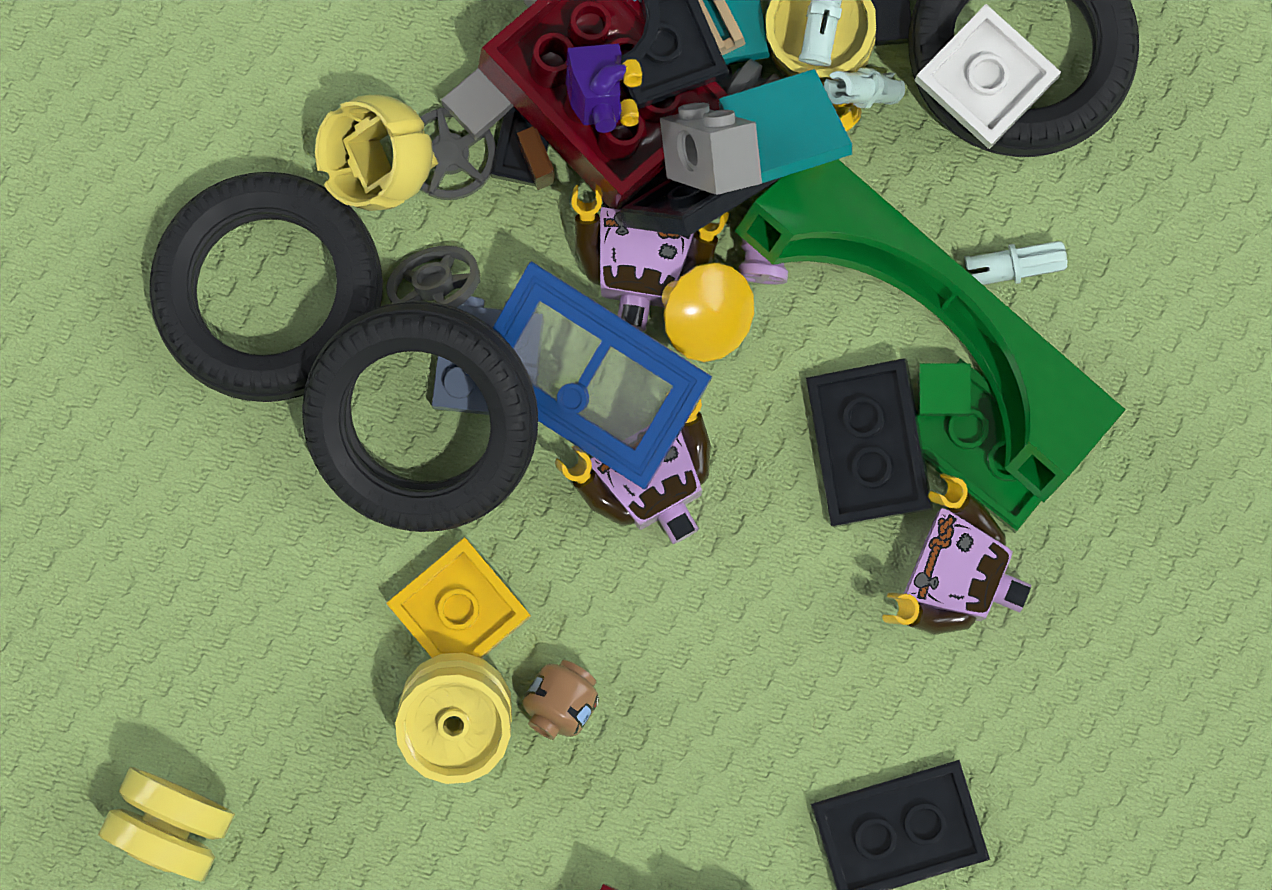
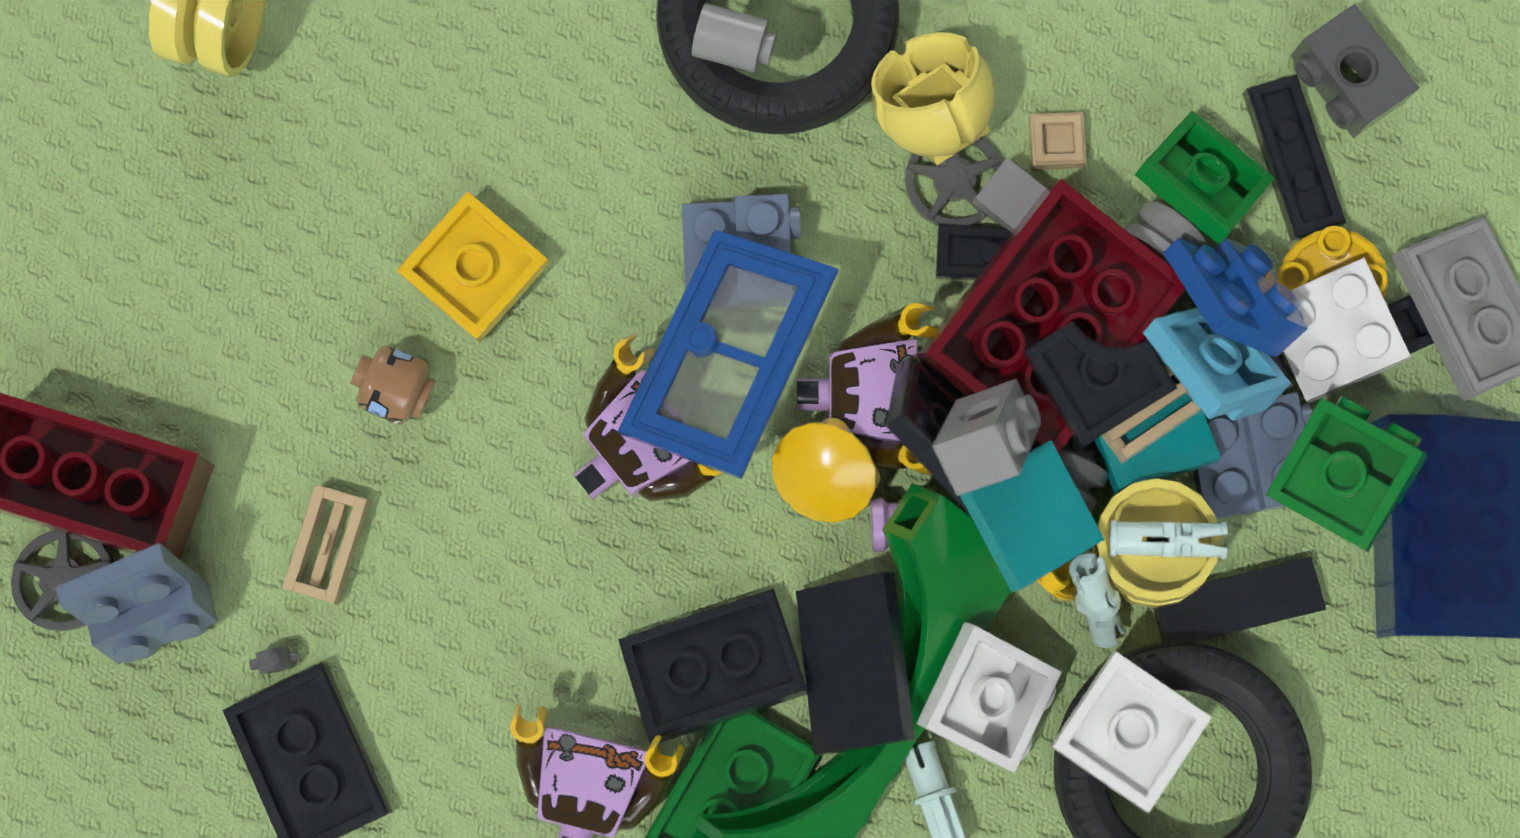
camera: 80 degrees right, 0 degrees up
black tyre [302,301,538,532] -> none
dark grey wheel [387,246,480,308] -> none
light yellow wheel [395,652,512,784] -> none
reddish brown tile [517,127,555,190] -> none
dark purple piece [566,43,642,133] -> none
green tile [918,363,971,416] -> none
none -> dark grey piece [249,646,298,675]
none -> tan tile [282,484,371,605]
none -> light grey brick [692,3,777,73]
none -> black tile [796,571,915,755]
none -> white plate [916,622,1062,773]
none -> tan tile [1028,112,1086,170]

